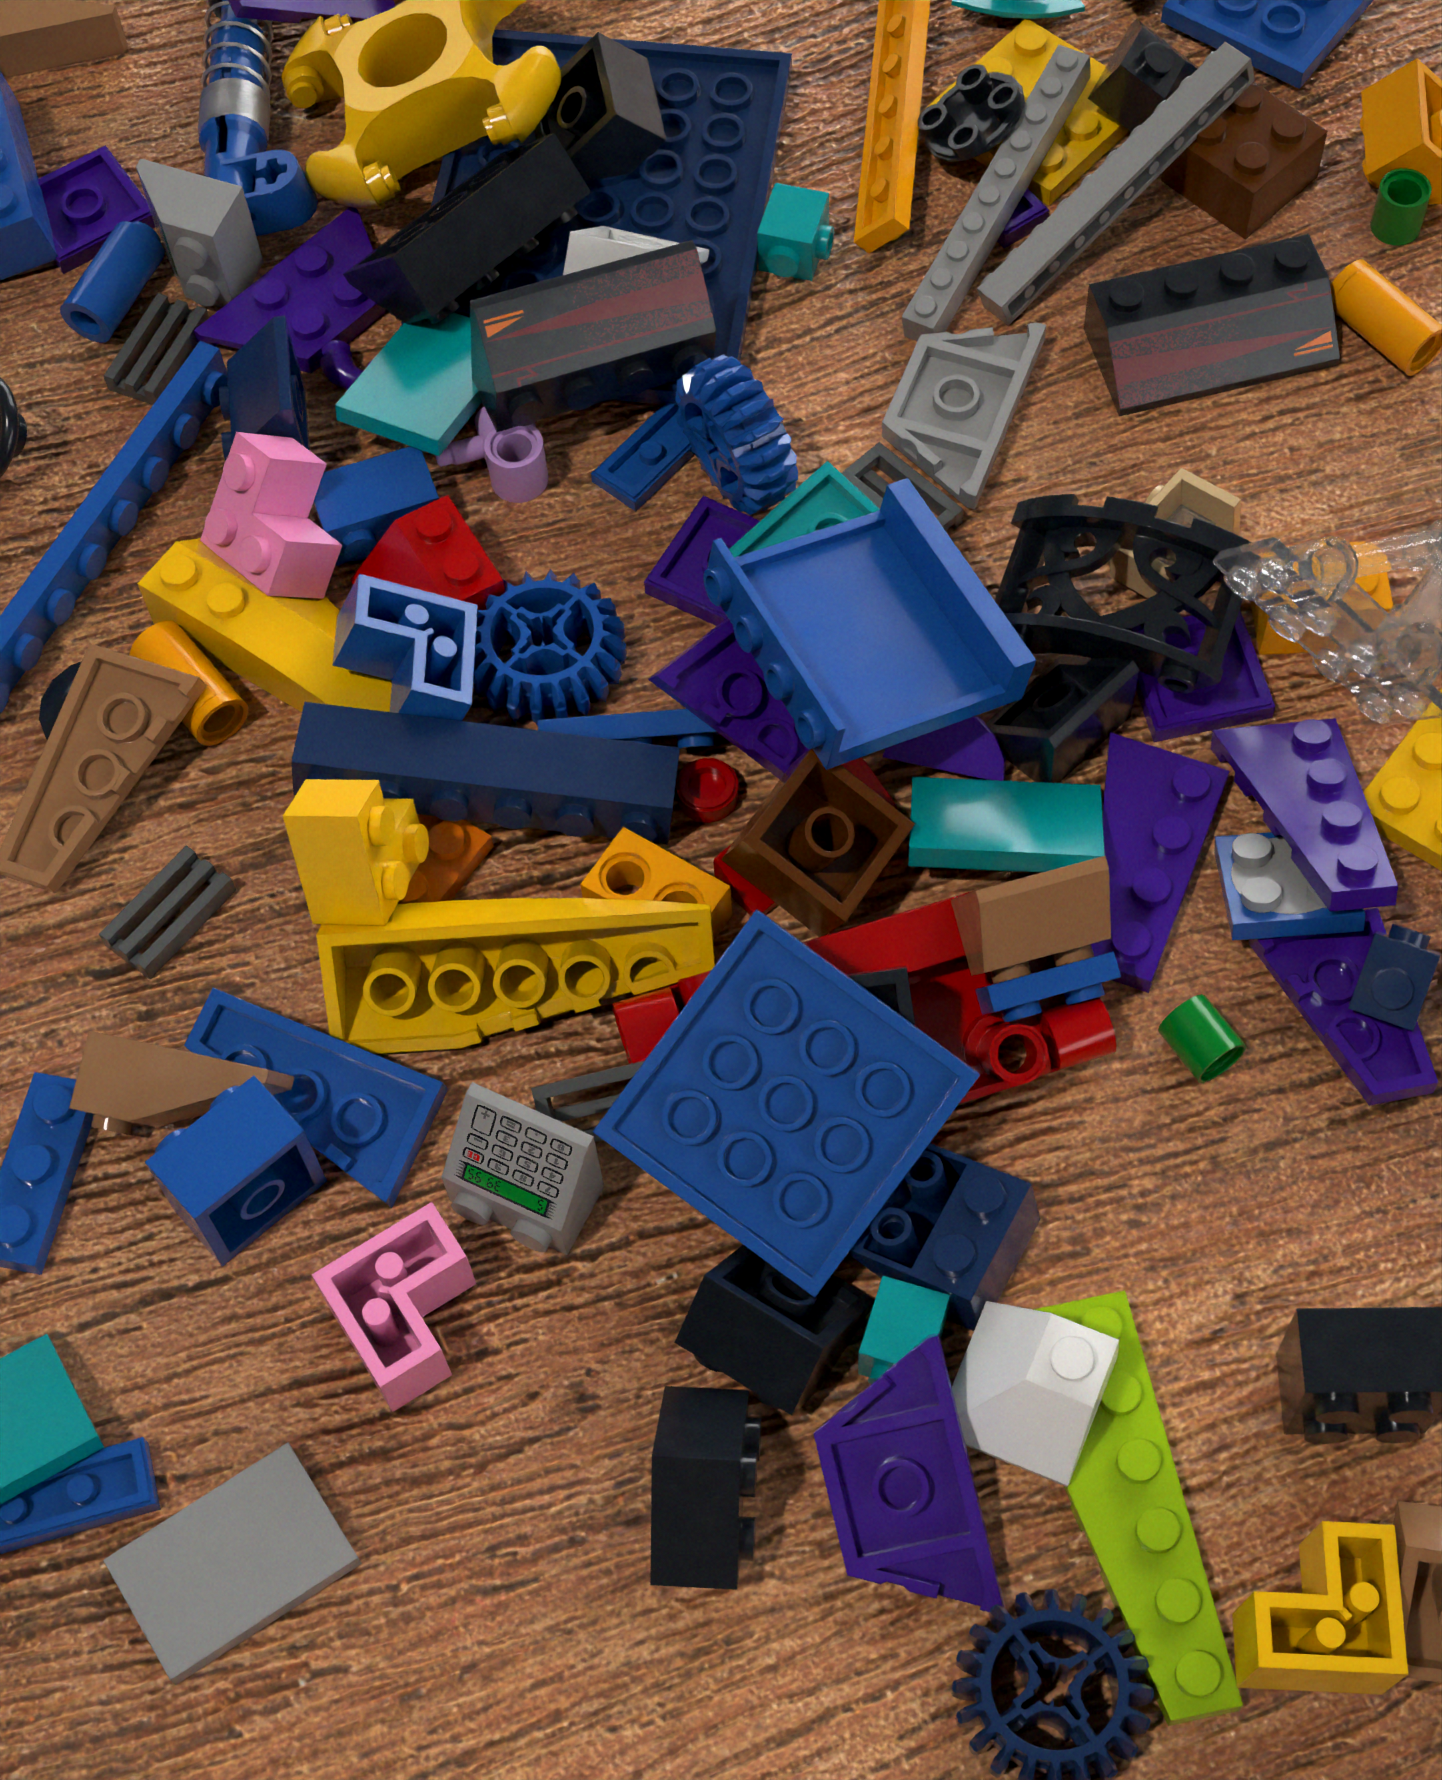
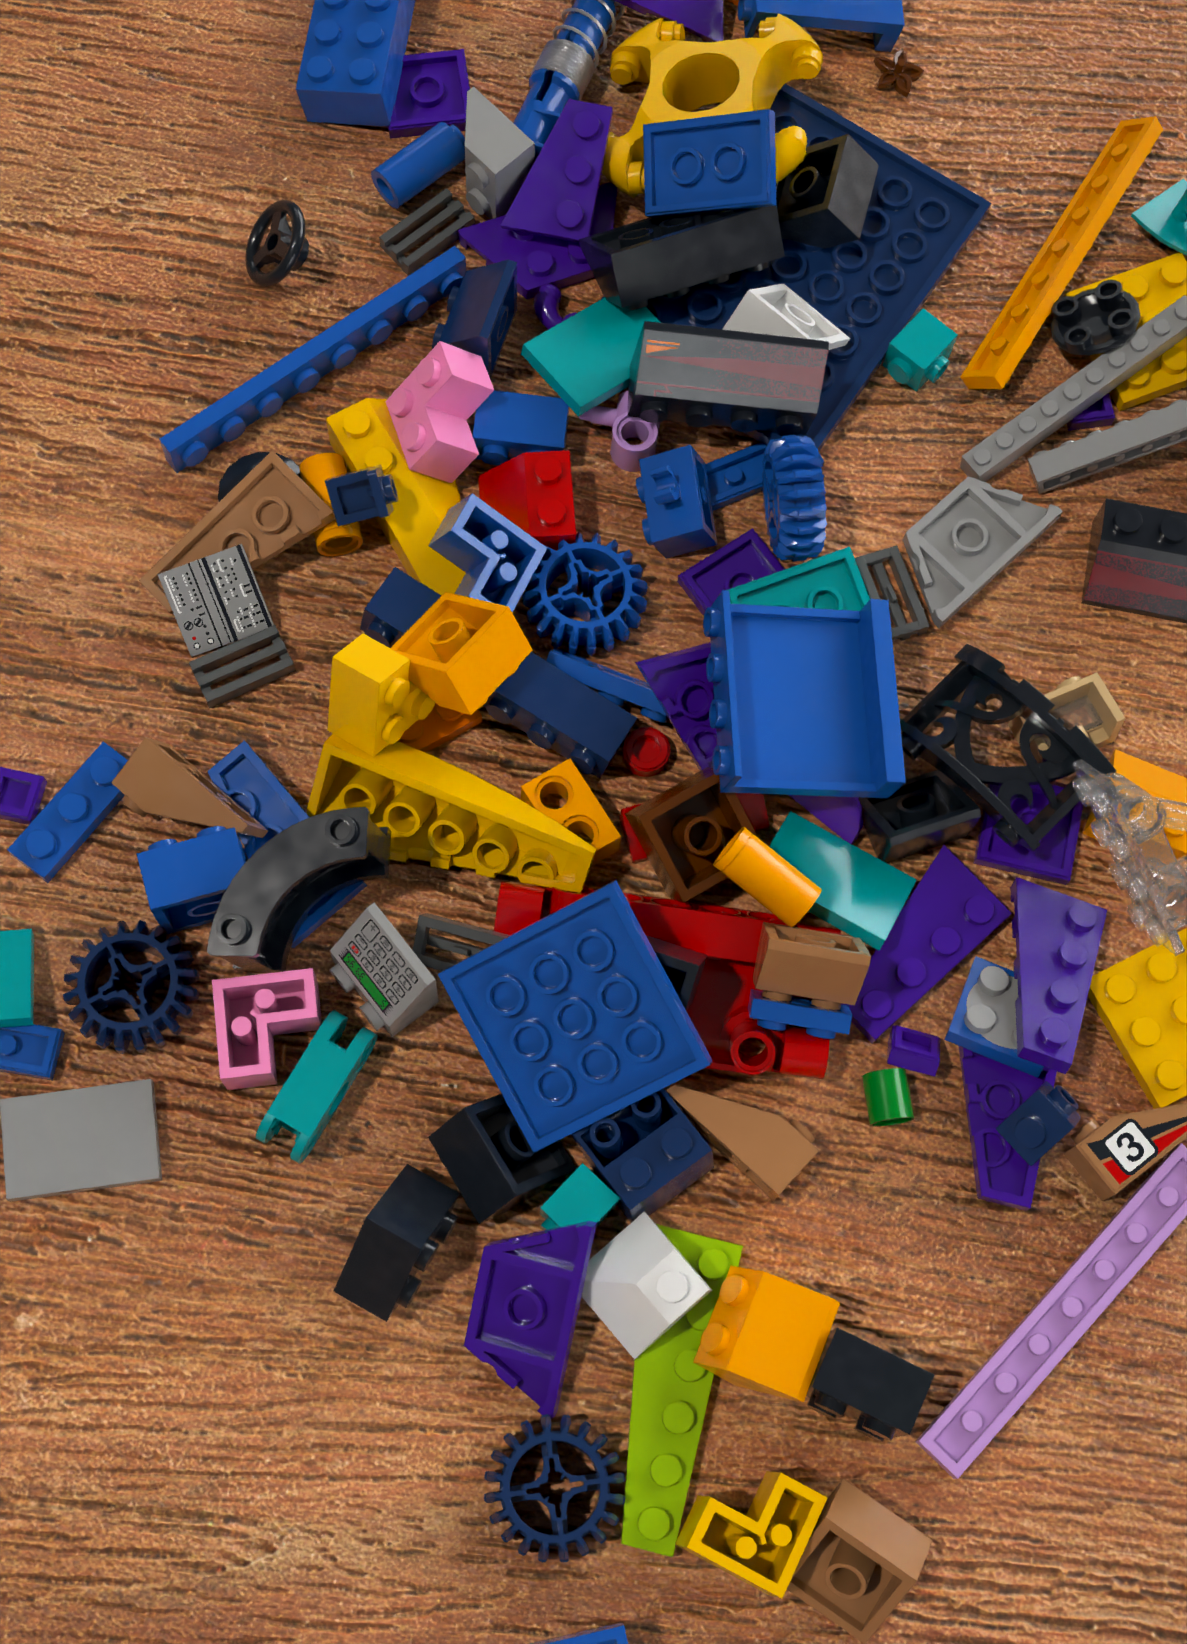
camera: 15 degrees right, 10 degrees up
none -> dark blue gear [63,920,200,1054]
none -> light grey sticker [157,544,274,657]
none -> black fence [207,807,391,972]
none -> teal piece [256,1010,378,1164]
none -> dark blue bracket [325,464,398,526]
none -> light orange slope [390,592,533,715]
none -> dark purple wing [500,99,613,243]
none -> blue brick [636,444,718,559]
none -> blue tile [643,109,776,218]
none -> medium nougat slope [666,1084,819,1202]
none -> light orange slope [693,1266,840,1402]
none -> light orange pin [713,827,822,927]
none -> dark purple tile [887,1025,940,1077]

